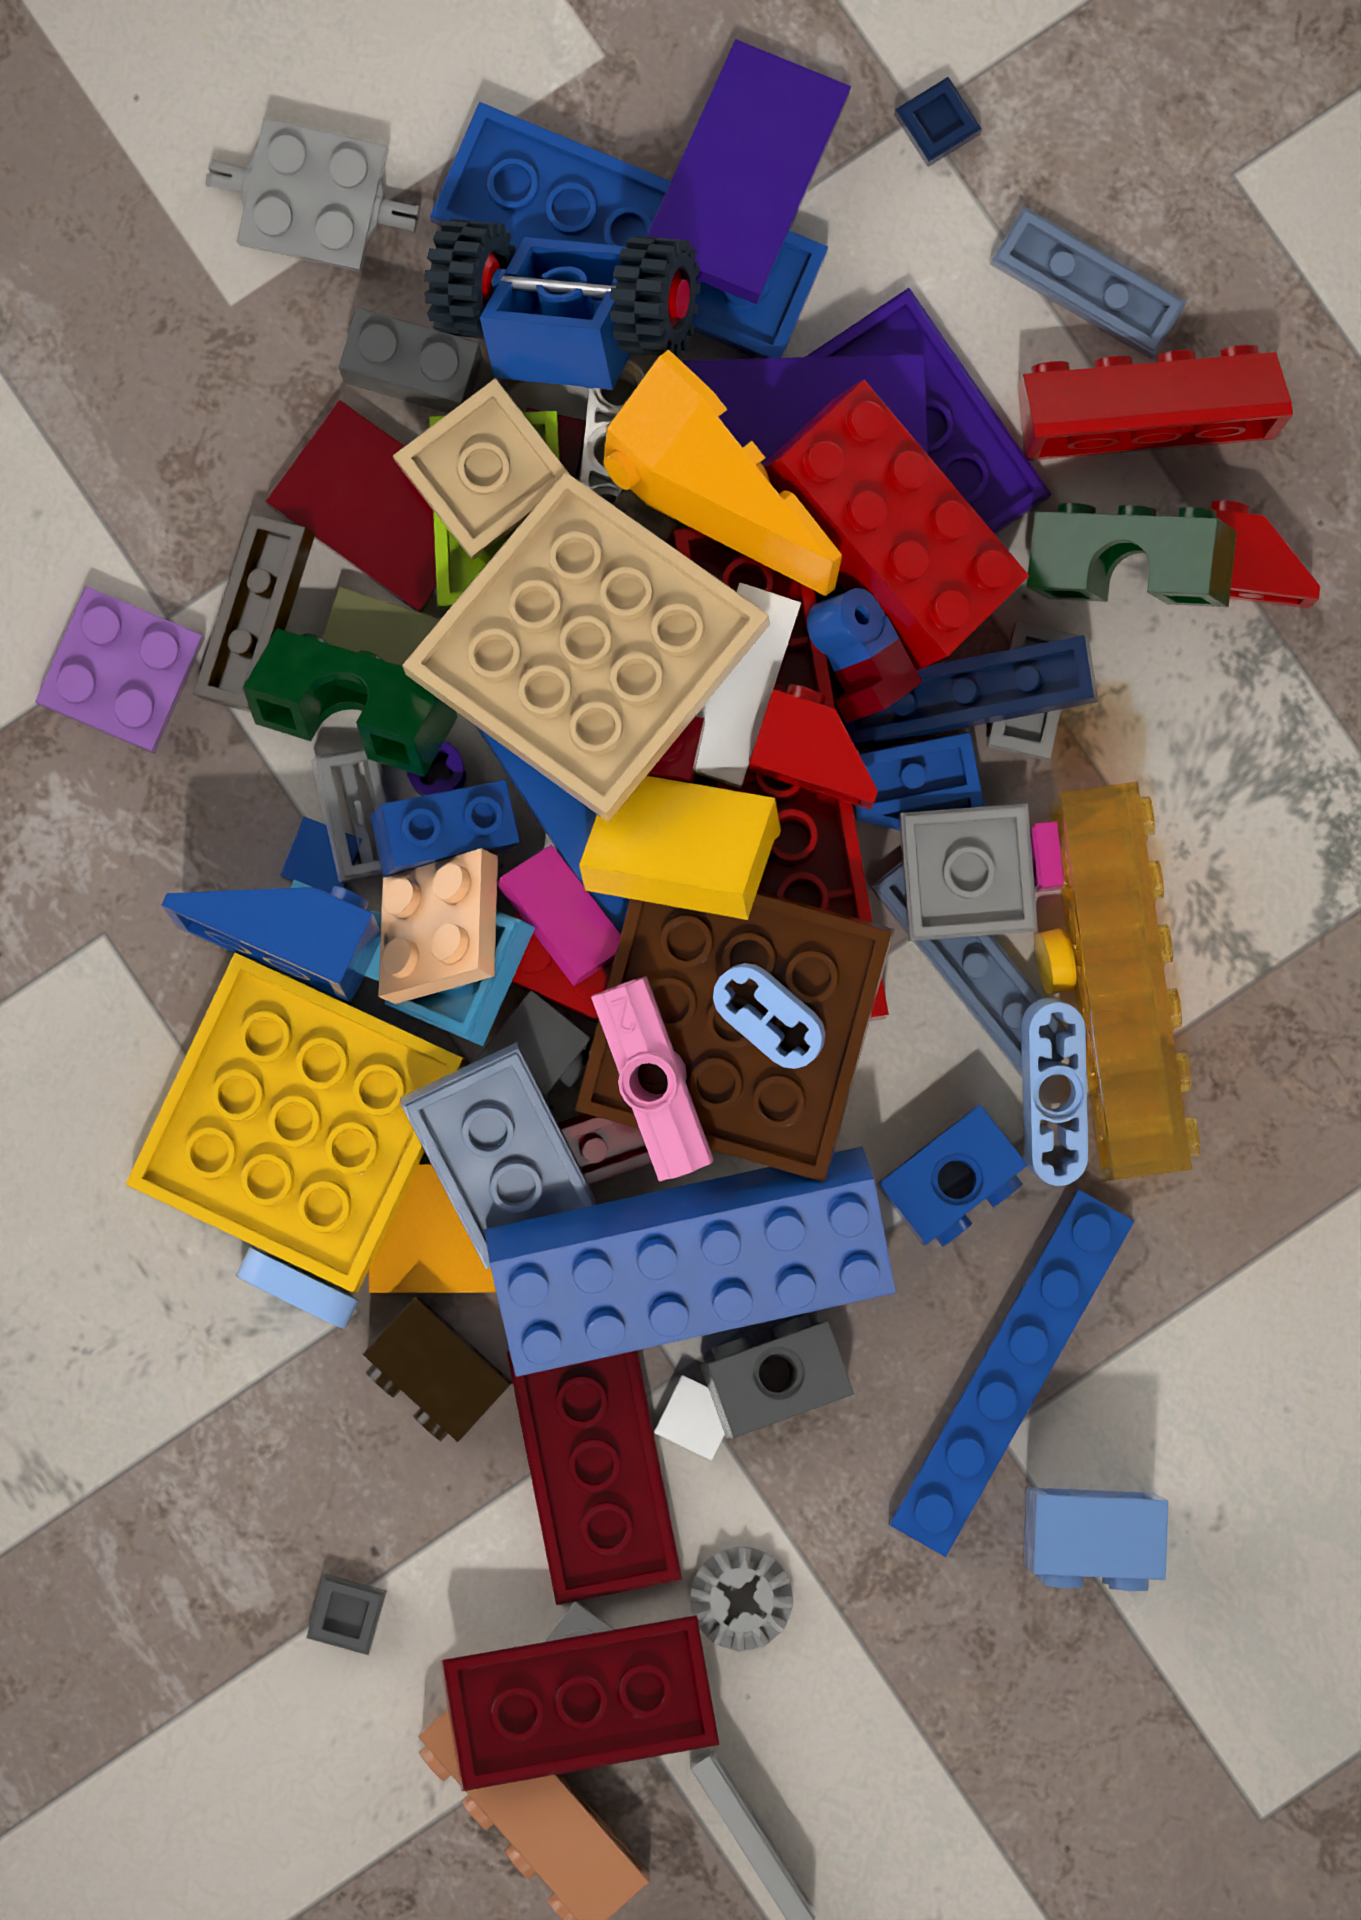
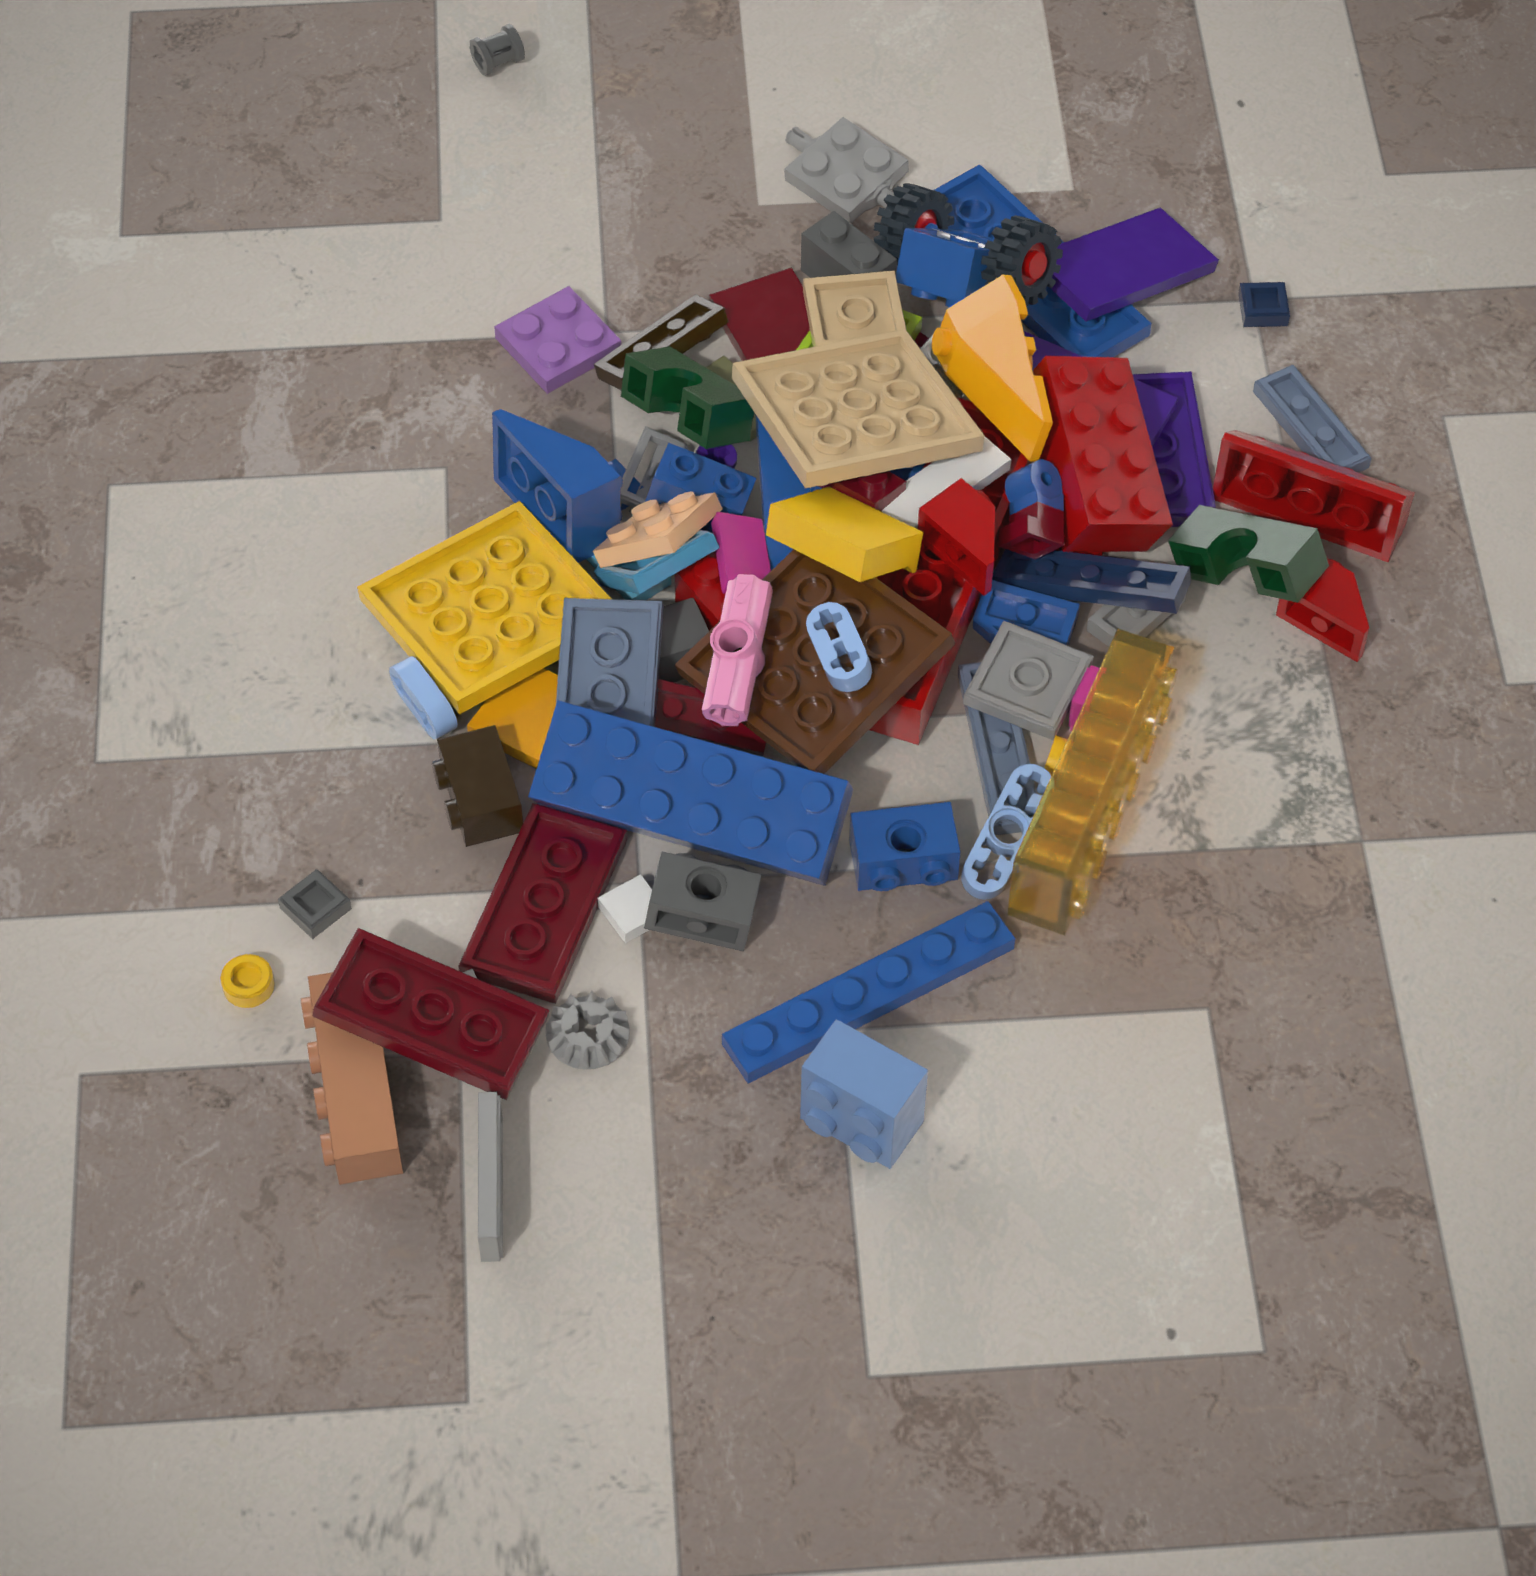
camera: 30 degrees right, 30 degrees down
none -> yellow tile [220,954,275,1008]

